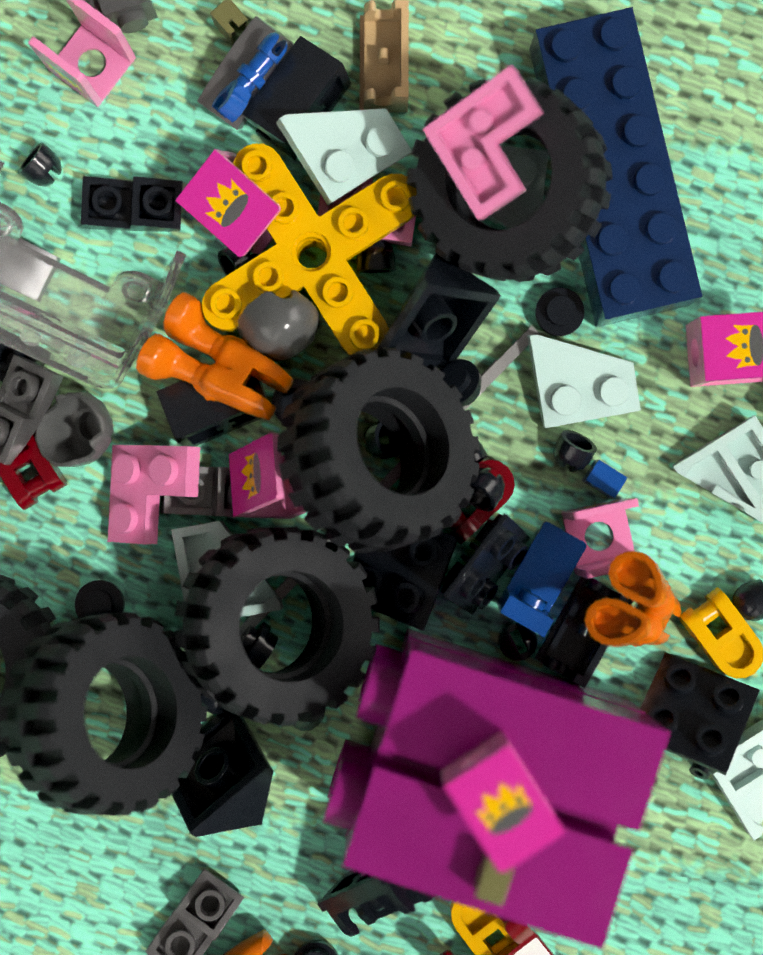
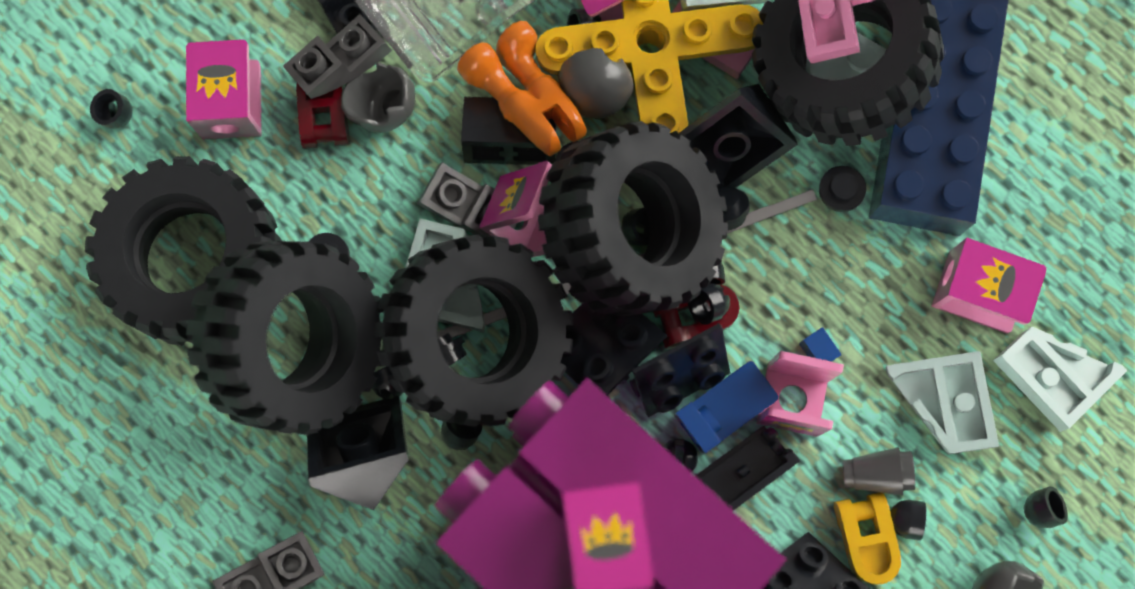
camera: 25 degrees right, 10 degrees down
bright pink plate [107,445,200,544] -> none
black hinge [356,240,396,273] -> none
light aqua wing [527,334,641,428] -> none
black hinge [553,430,597,472] -> none
orange piece [585,551,682,647] -> none
none -> dark grey cone [842,447,915,496]

